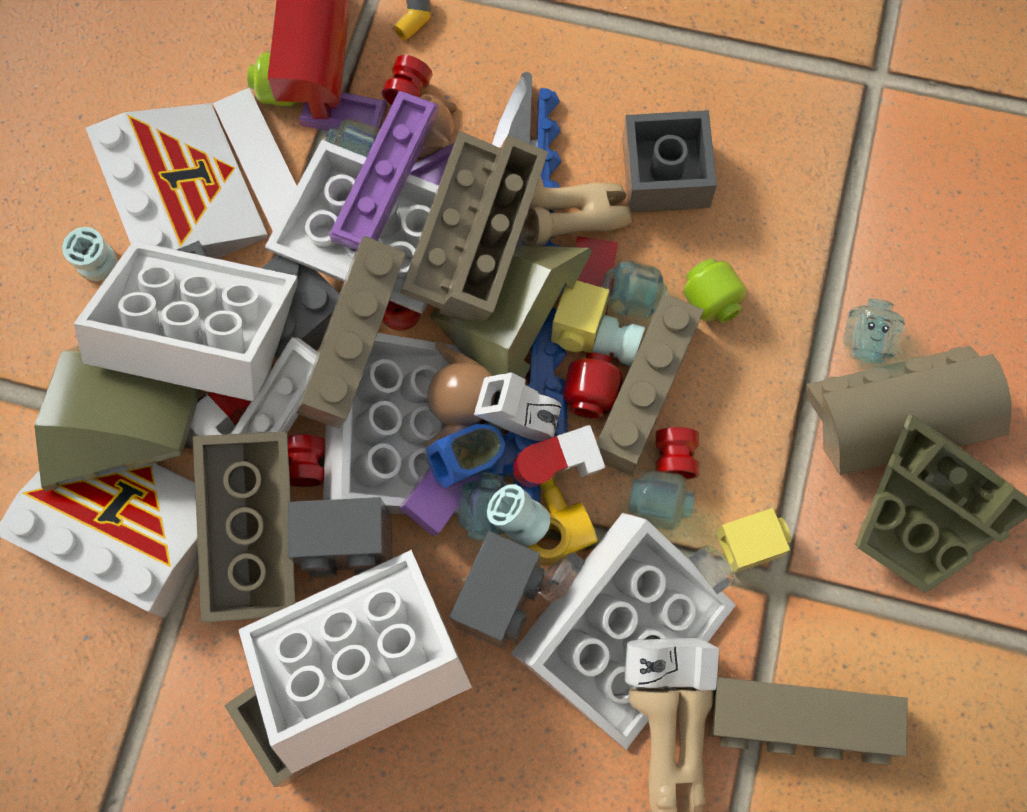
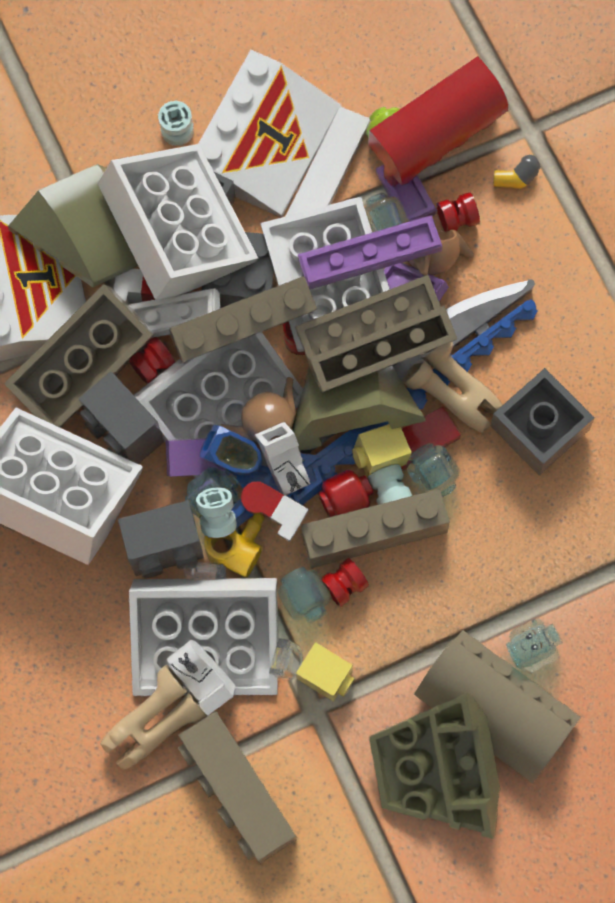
camera: 50 degrees right, 0 degrees up
lime head [683,258,747,324] -> none

